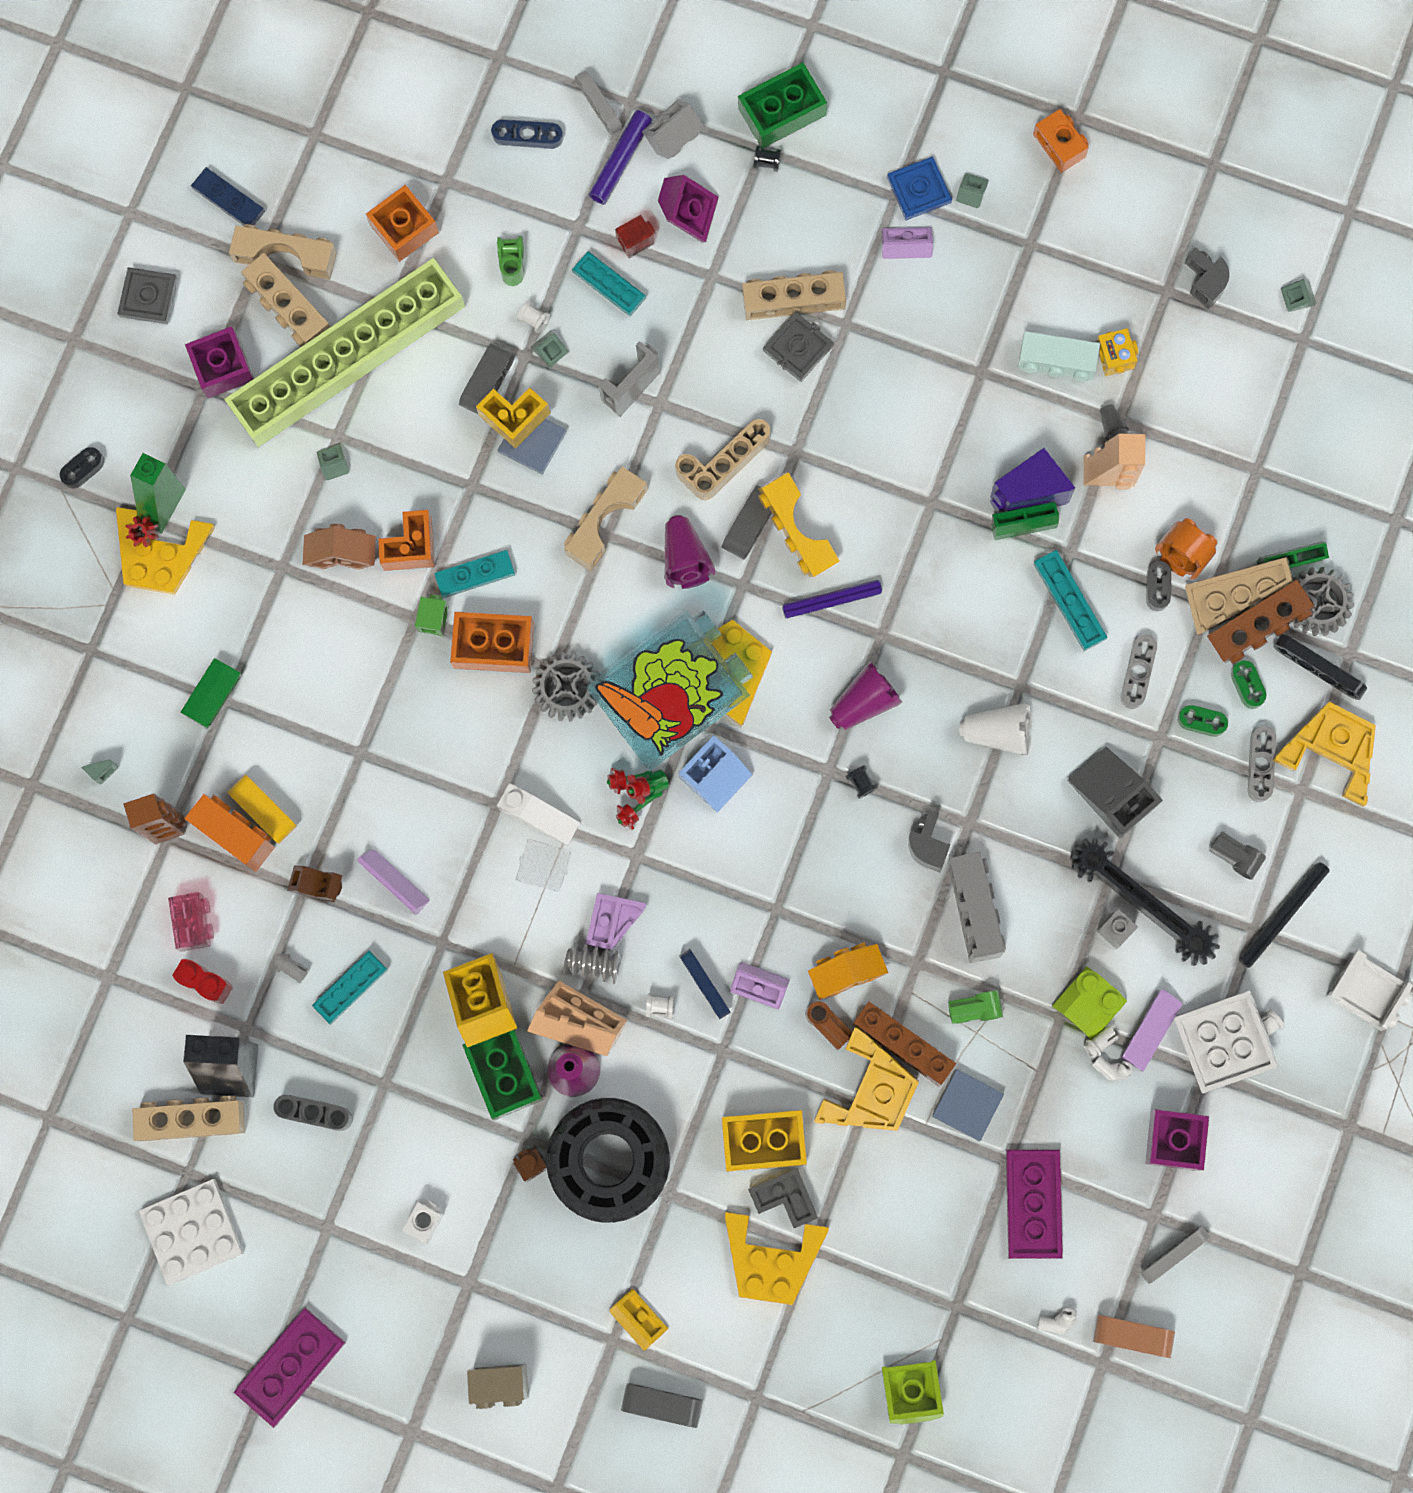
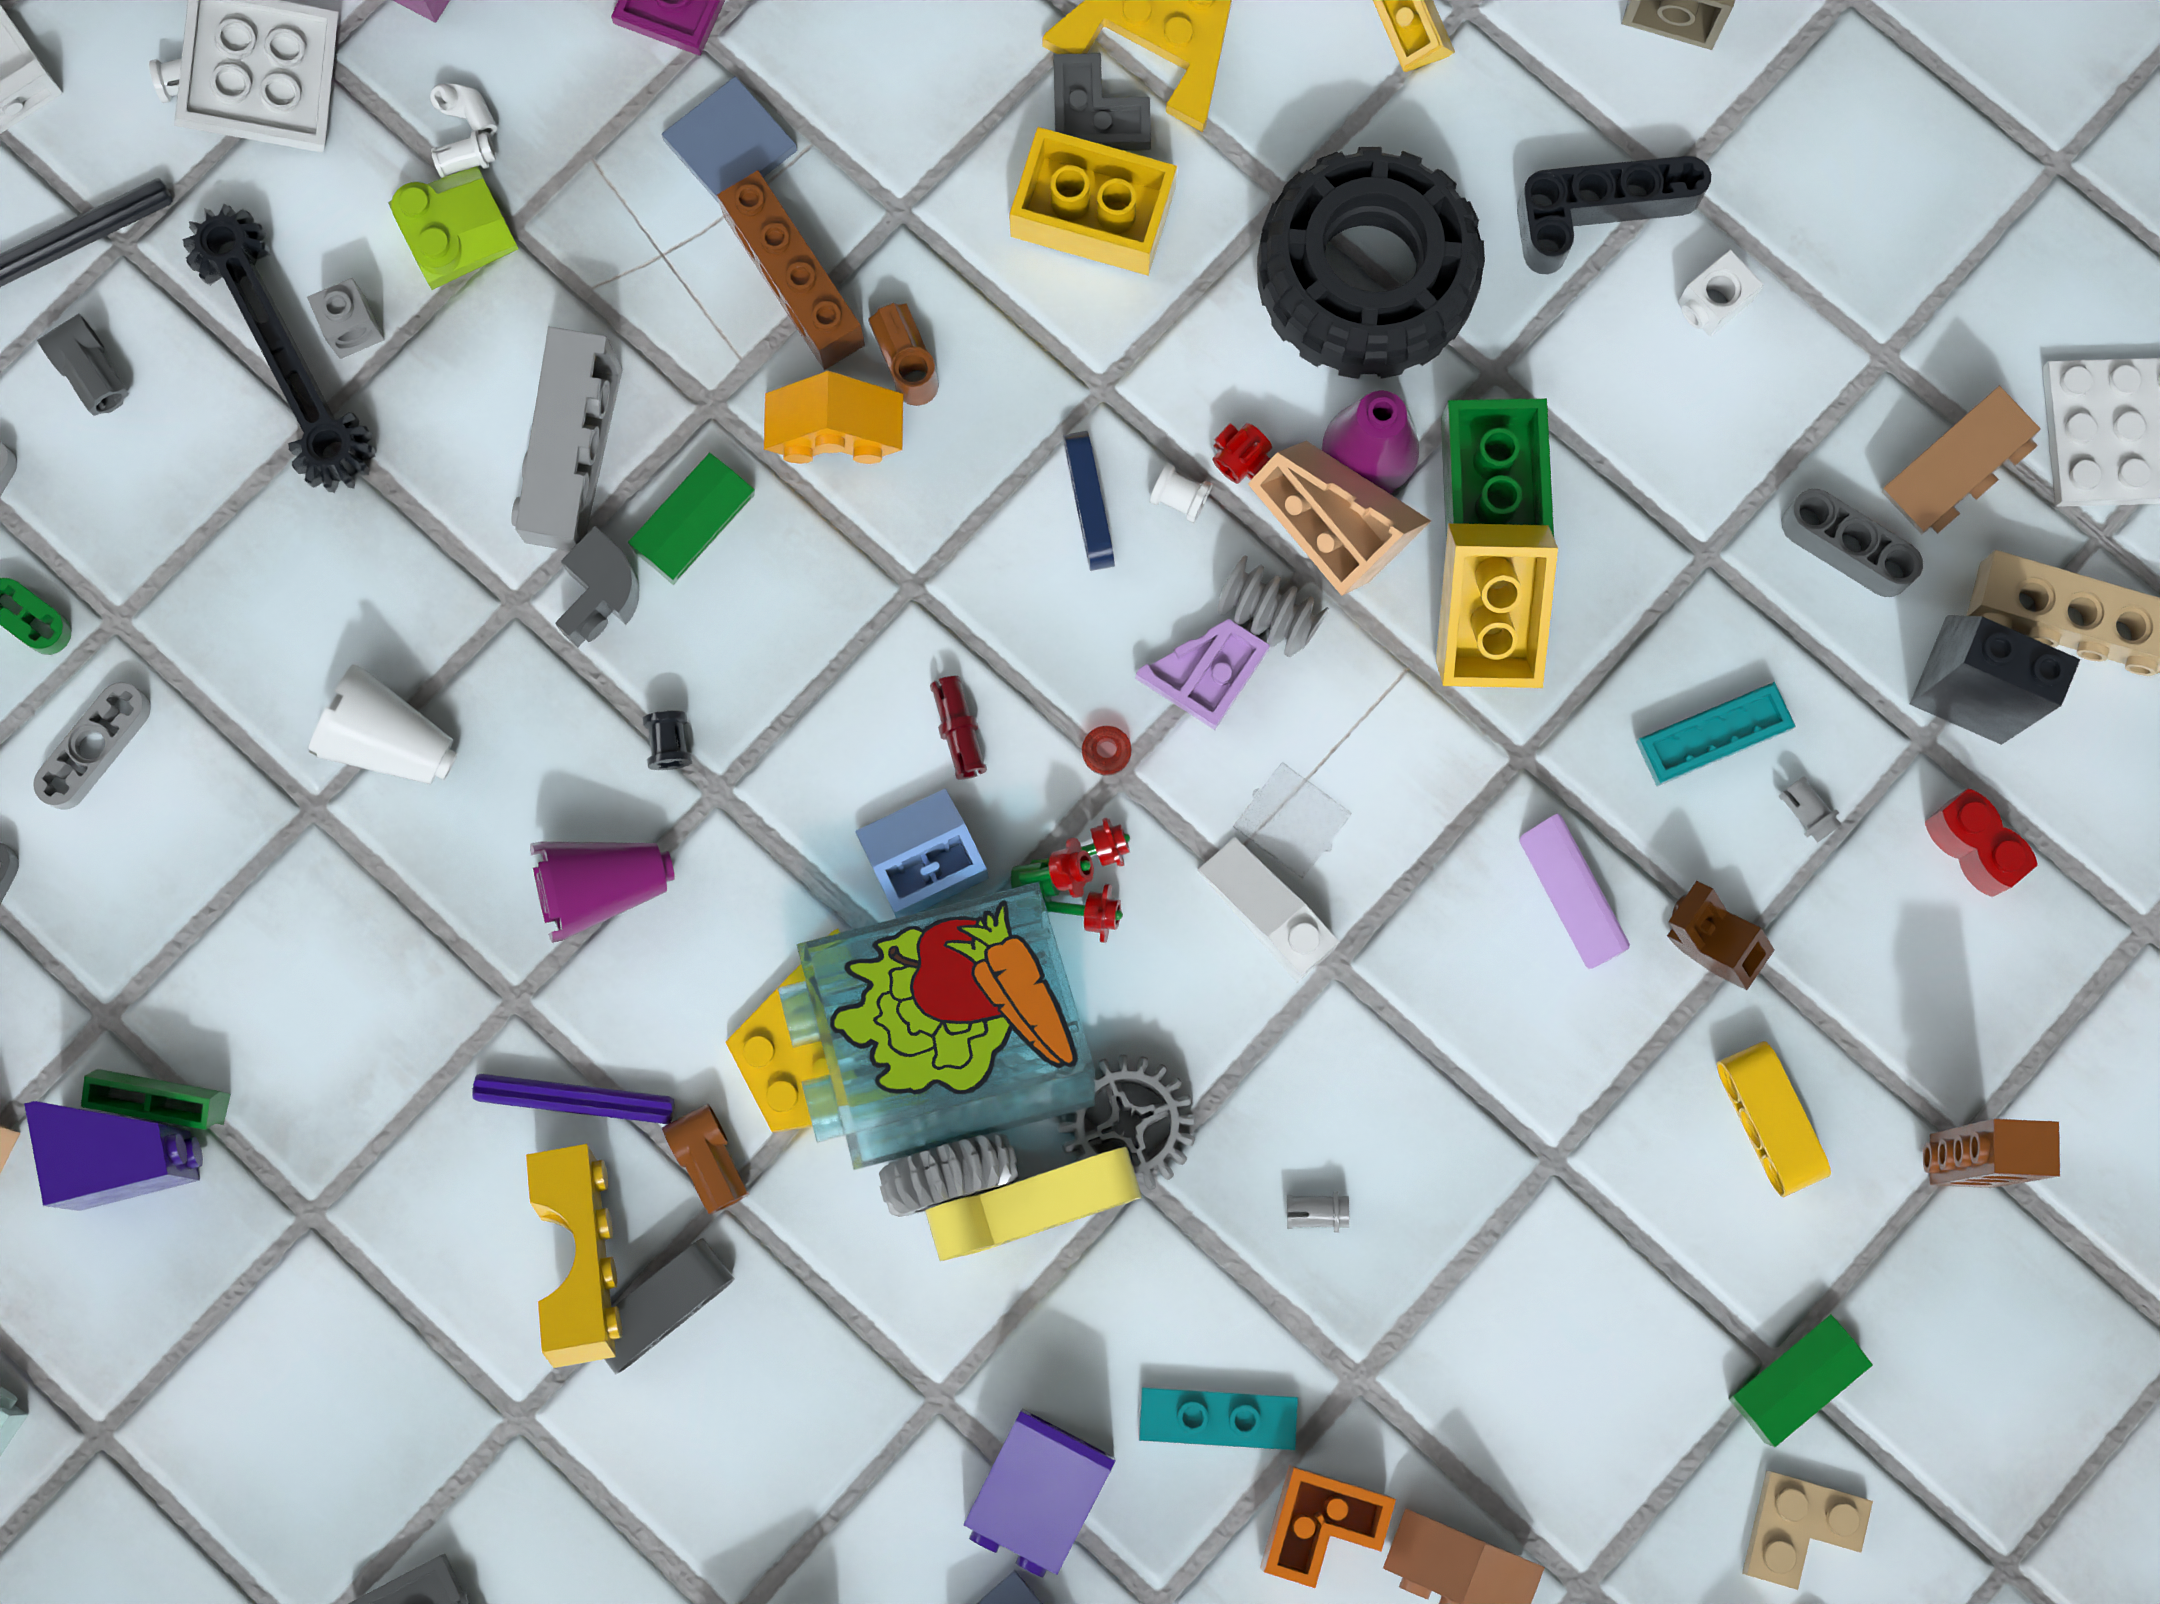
camera: 165 degrees left, 0 degrees up
sand green slope [81,759,119,784] -> none
clear pink brick [168,892,214,952] -> none
orange brick [184,794,275,872] -> none
magenta tile [233,1308,346,1428] -> none
bright green brick [415,595,449,636] -> none
orange brick [450,612,534,673] -> none
reddish brown brick [513,1145,547,1182] -> none
tan arch [564,467,648,572] -> none
magenta cone [664,515,715,589] -> none
tan beam [675,419,770,500] -> none
lavender slope [730,962,790,1010] -> none
yellow wing [814,1026,919,1131] -> none
bright green piece [948,991,1003,1024] -> none
teal plate [1033,550,1108,652] -> none
dark grey slope [1067,747,1163,839] -> none
lavender slope [1120,989,1183,1072] -> none
none -> green piece [628,452,755,585]
none -> dark orange piece [662,1104,750,1215]
none -> light grey gear [879,1133,1019,1217]
none -> light yellow beam [925,1147,1142,1261]
none -> dark red pin [930,676,987,780]
none -> slope [963,1408,1116,1578]
none -> clear red plate [1082,726,1132,776]
none -> red gear [1212,423,1273,484]
none -> light grey pin [1287,1191,1349,1232]
none -> black beam [1517,156,1712,275]
none -> tan plate [1742,1471,1873,1590]
none -> medium nougat wedge [1882,385,2041,535]

